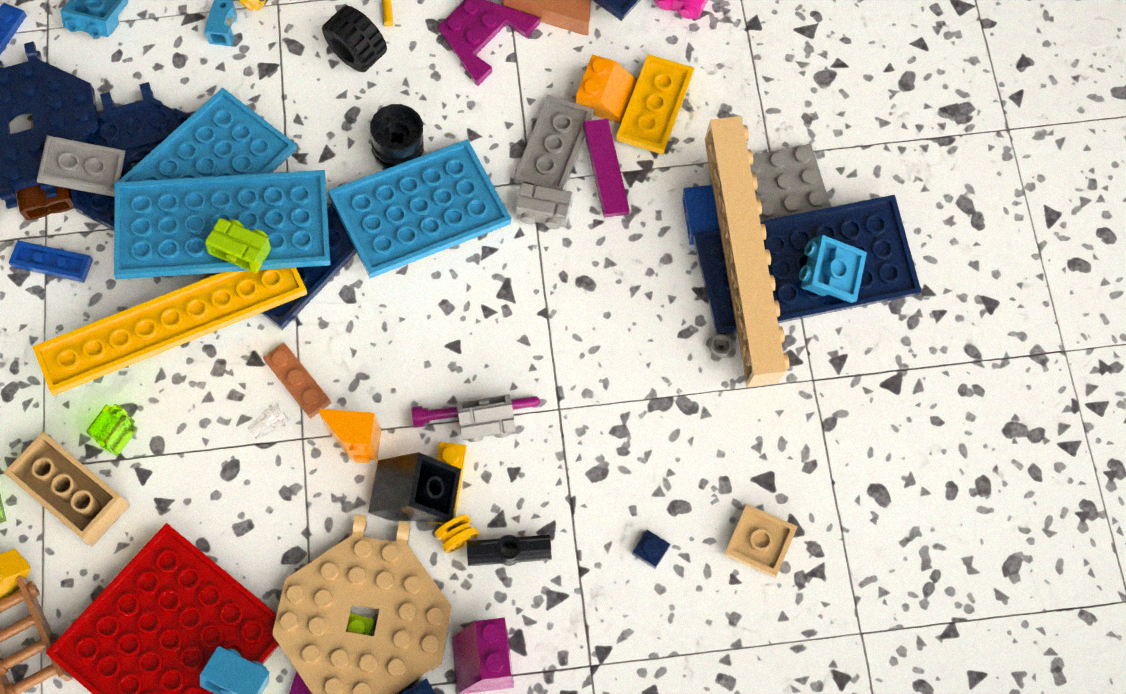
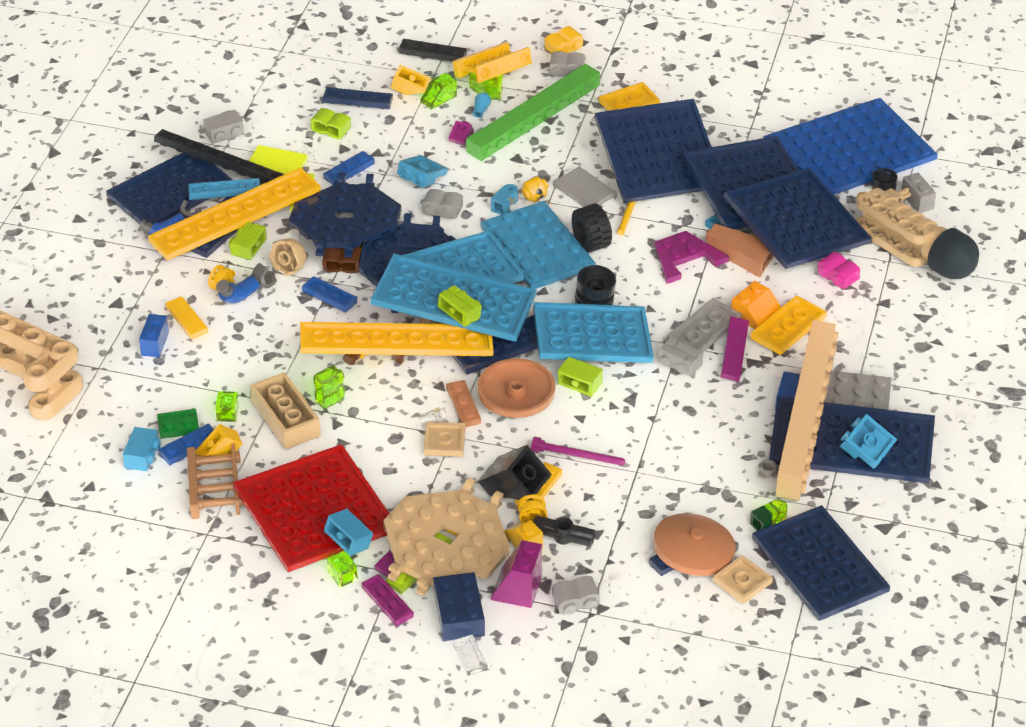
camera: 20 degrees right, 25 degrees down
light grey tile [37,135,126,197] -> none
light orange slope [319,409,382,464] -> none
brick [457,394,516,442] -> none
none -> light grey brick [422,189,463,219]
none -> tan plate [424,422,466,457]
none -> nougat dish [478,358,555,418]
none -> dark azure plate [480,201,596,289]
none -> yellow slope [504,520,543,549]
none -> light grey brick [552,576,600,614]
none -> lime brick [558,357,603,397]
none -> nougat dish [653,513,736,576]
none -> leg [750,499,788,531]
none -> dark blue plate [752,505,890,621]

